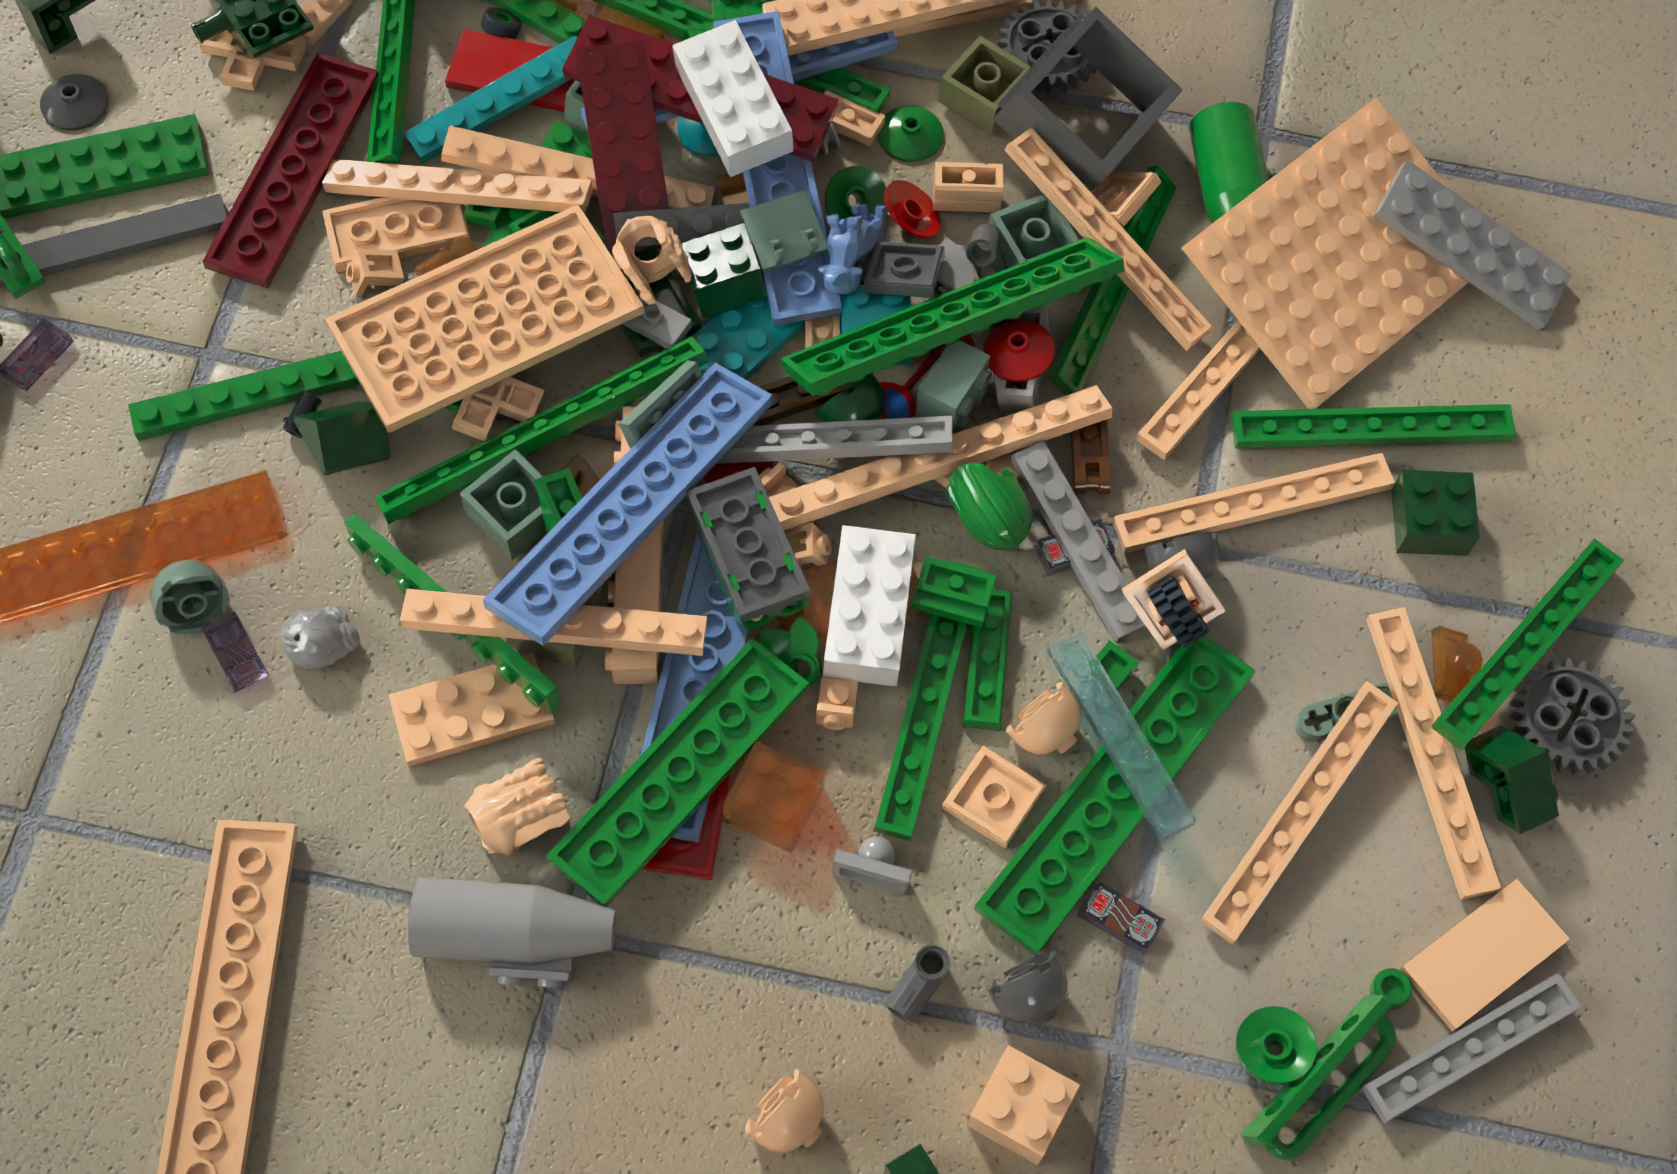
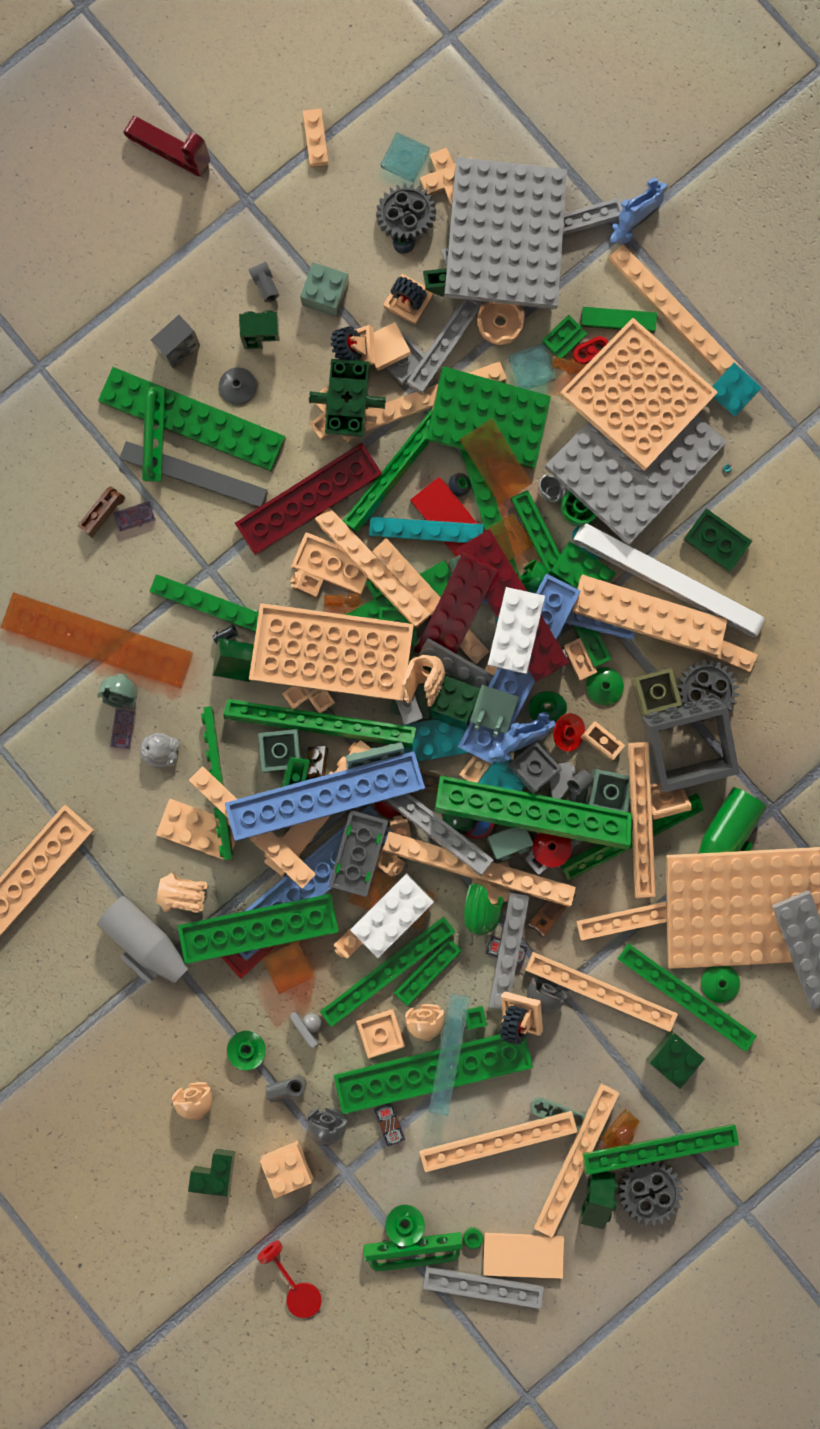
camera: 45 degrees right, 20 degrees up
green plate [760,617,821,686] -> none
green plate [911,556,997,628] -> none
none -> green dish [227,1030,266,1070]
none -> green dish [701,966,740,1003]

